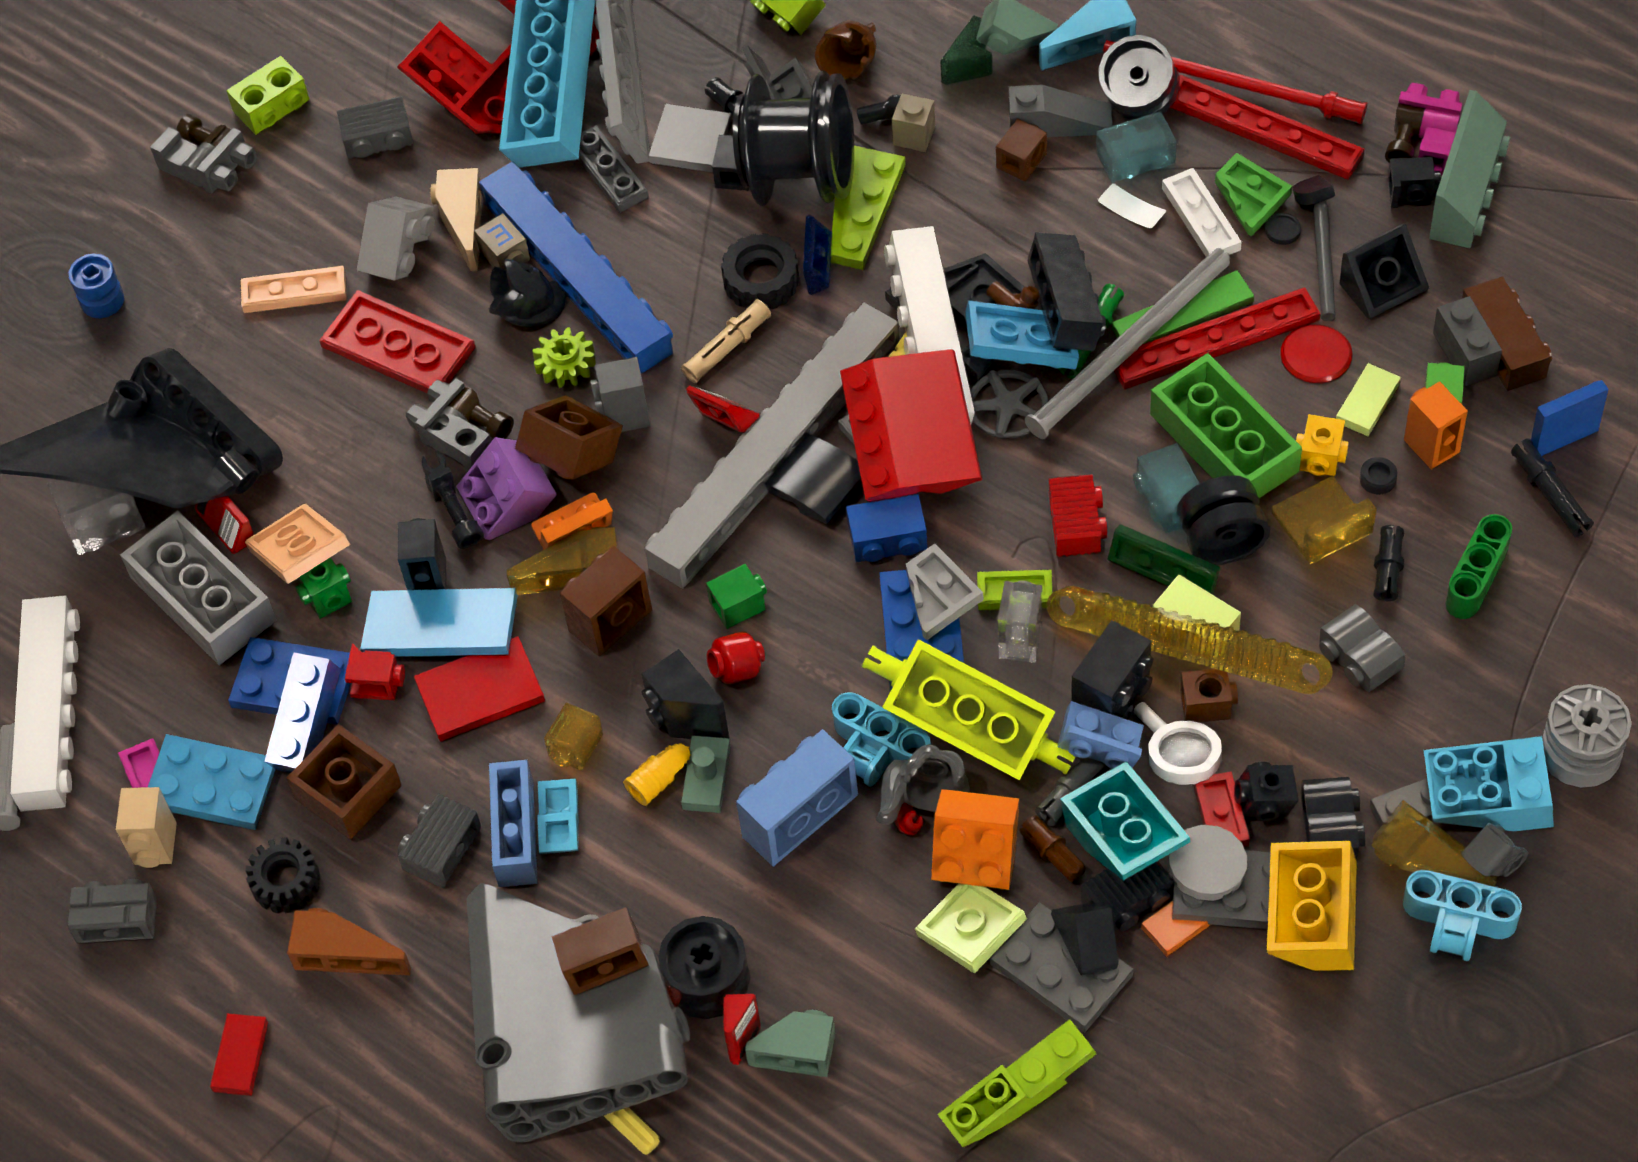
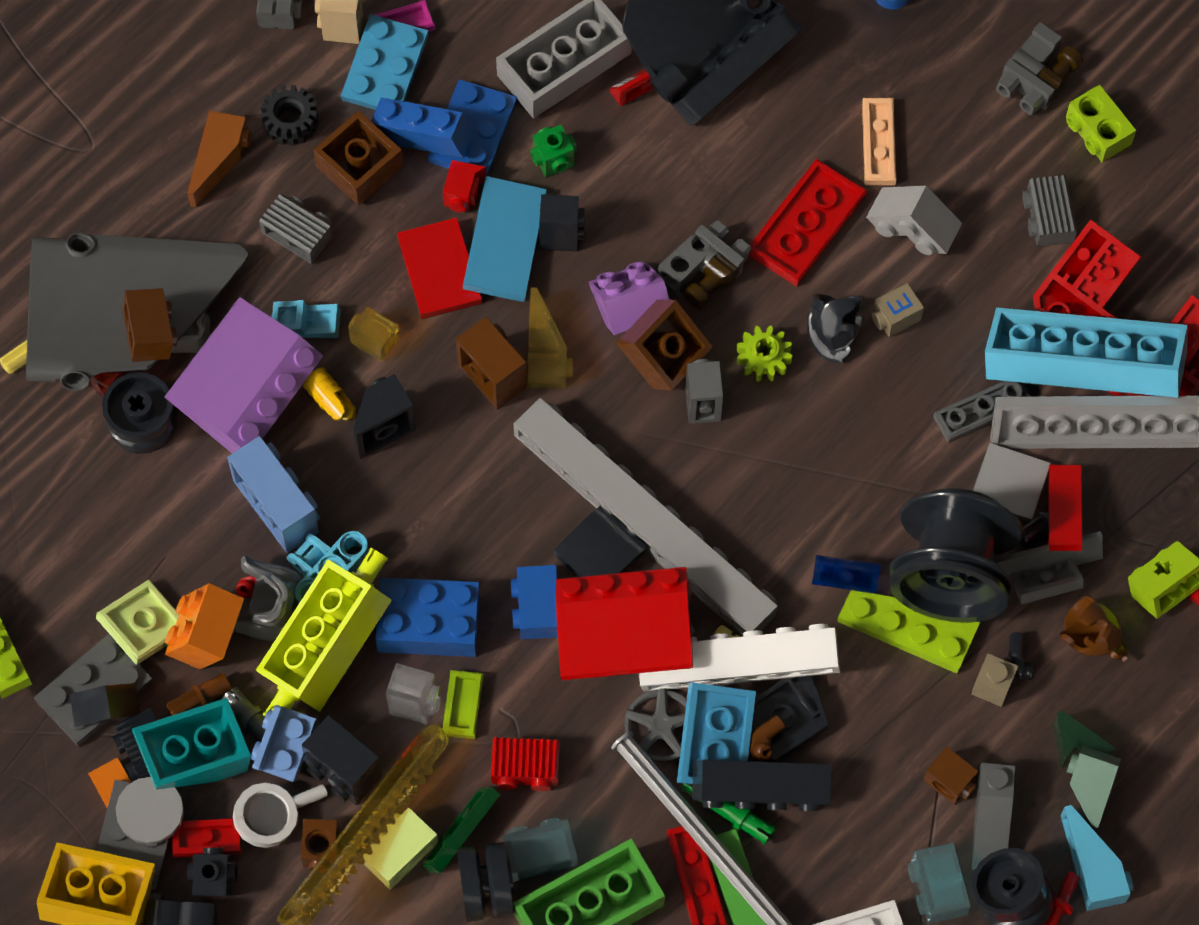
camera: 90 degrees right, 10 degrees up
red tile [210,1013,268,1096] -> none
light nougat tile [245,504,350,584] -> none
black bar [422,451,484,549] -> none
tan slope [430,168,482,271] -> none
brick [479,161,673,374] -> none
medium blue brick [489,760,538,887] -> none
orange bracket [531,492,613,556] -> none
tan pin [681,299,771,383] -> none
sand green tile [681,736,731,813] -> none
red slope [686,385,760,433] -> none
green brick [706,564,767,629] -> none
red head [706,631,765,684] -> none
black tyre [721,233,799,310] -> none
red slope [724,994,761,1065] -> none
sand green slope [745,1010,836,1077] -> none
light grey wing [906,543,983,640] -> none
white sticker [1098,183,1166,228] -> none
none -> medium lavender slope [165,298,323,453]
none -> red tile [1049,465,1082,551]

